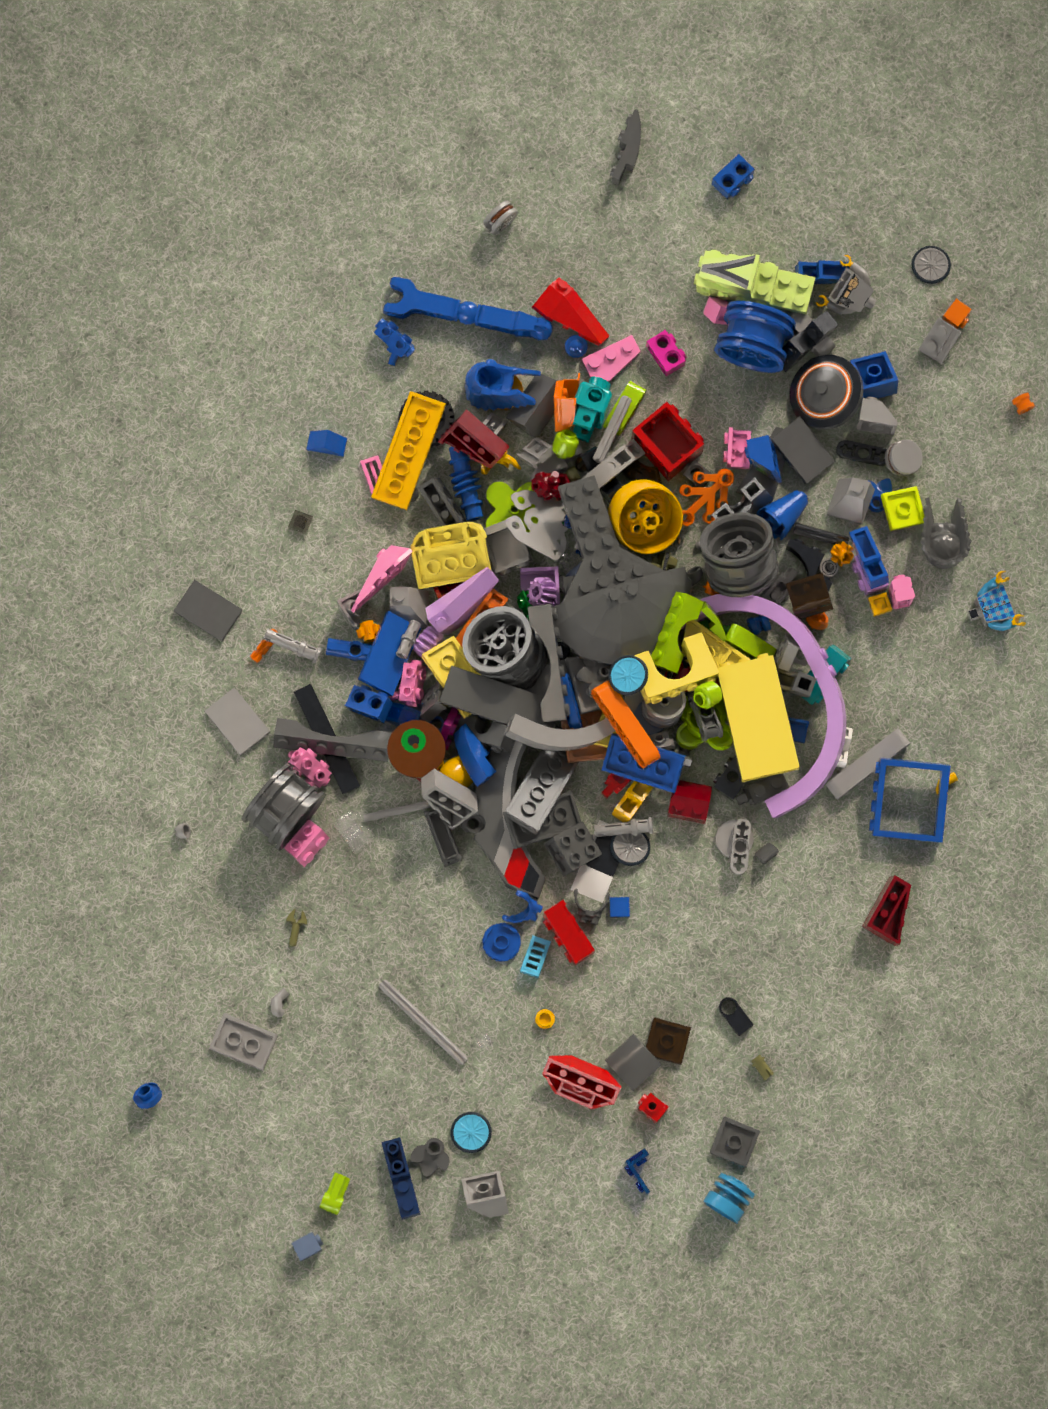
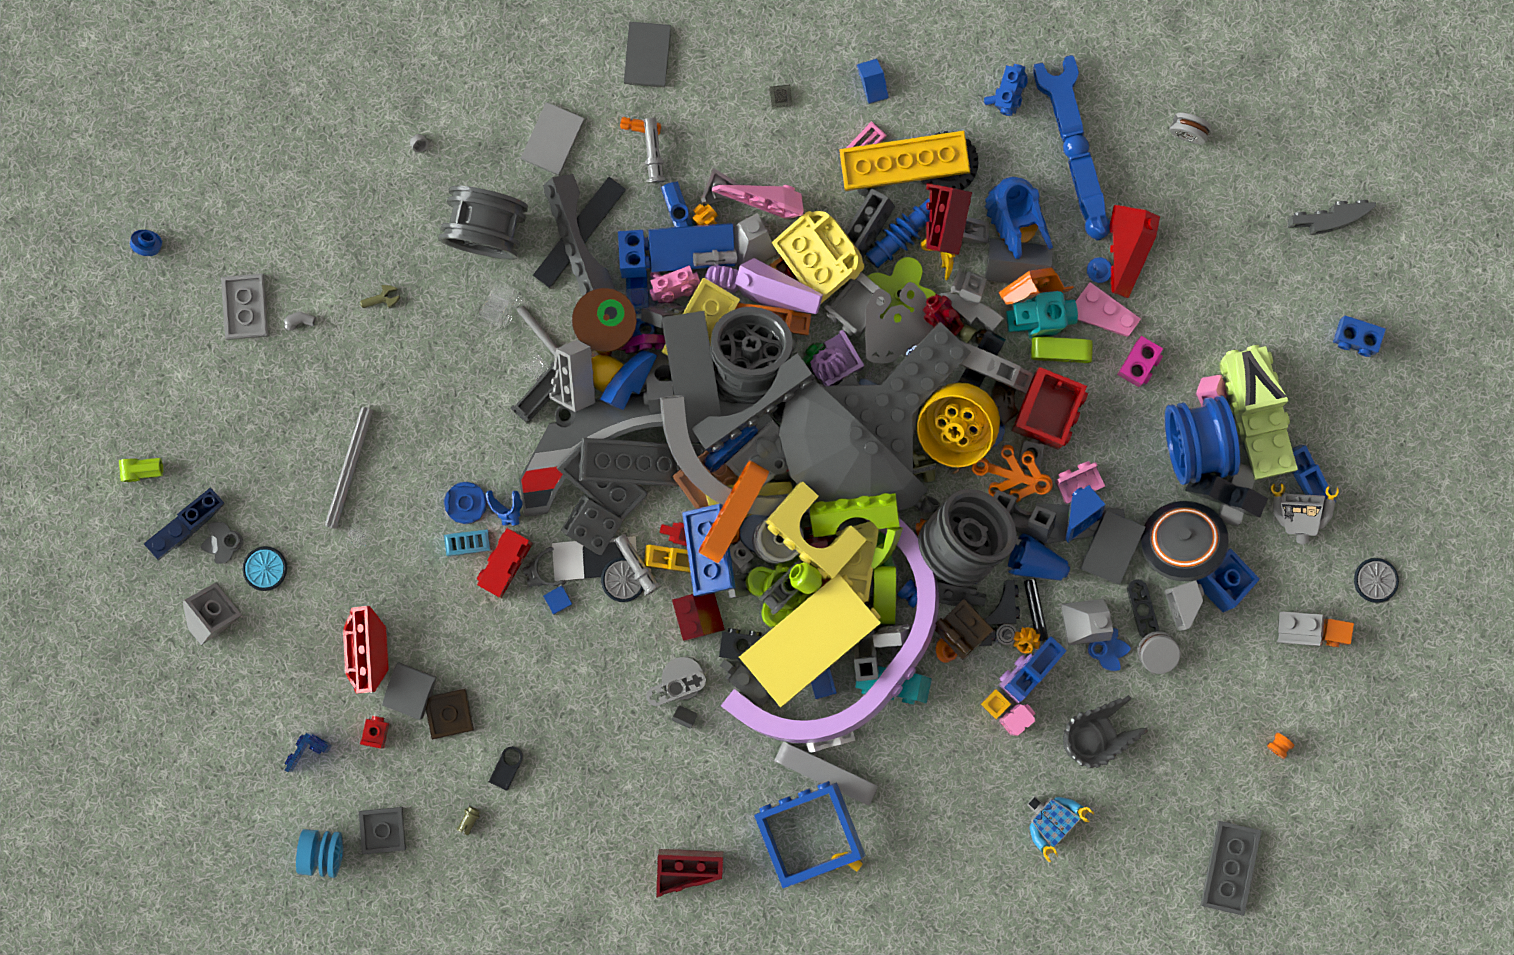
camera: 65 degrees right, 5 degrees up
bright pink bracket [284,820,330,867] -> none
bright pink brick [288,747,332,788] -> none
sand blue brick [291,1232,323,1262] -> none
yellow plate [535,1009,555,1029] -> none
lime head [552,430,579,459] -> none
light grey axle [593,396,632,463] -> none
medium azure wheel [608,655,648,695] -> none
neon yellow tile [880,486,925,531] -> none

